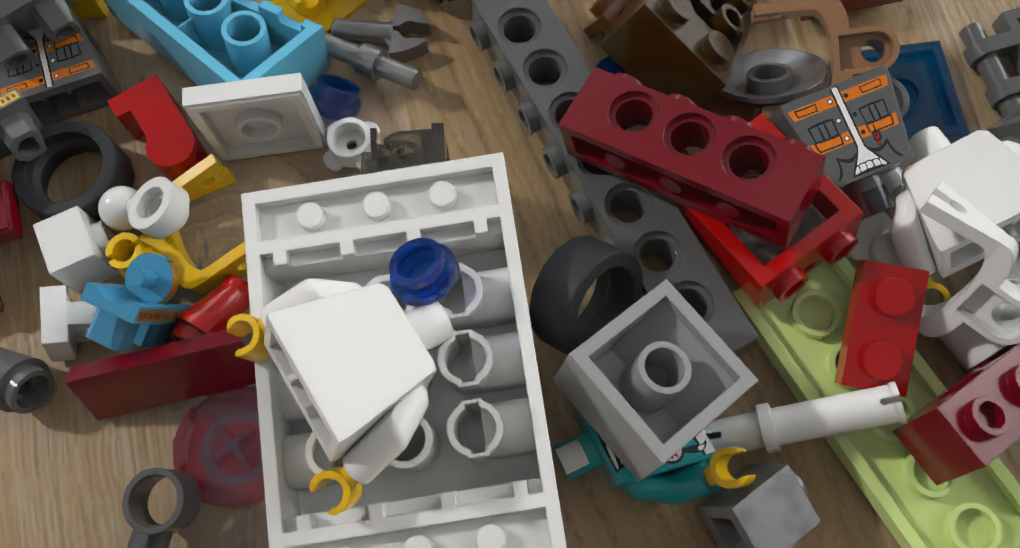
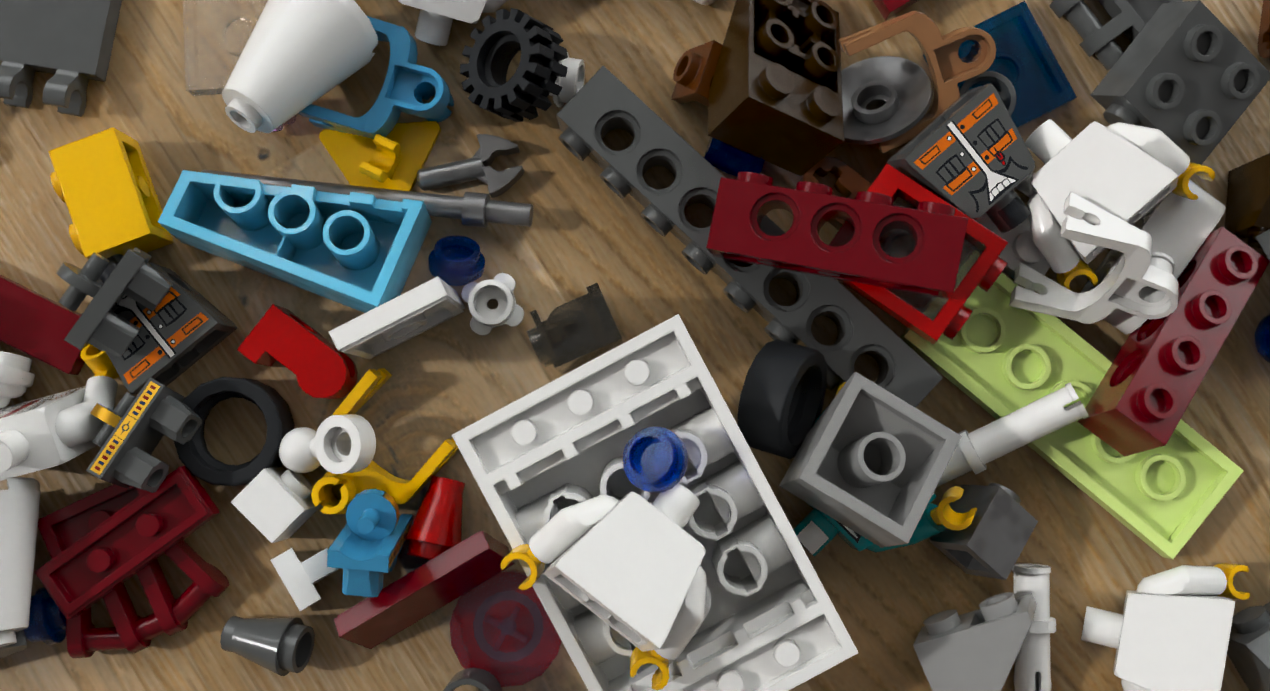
camera: 25 degrees left, 15 degrees up
red plate [834,260,930,397] -> none

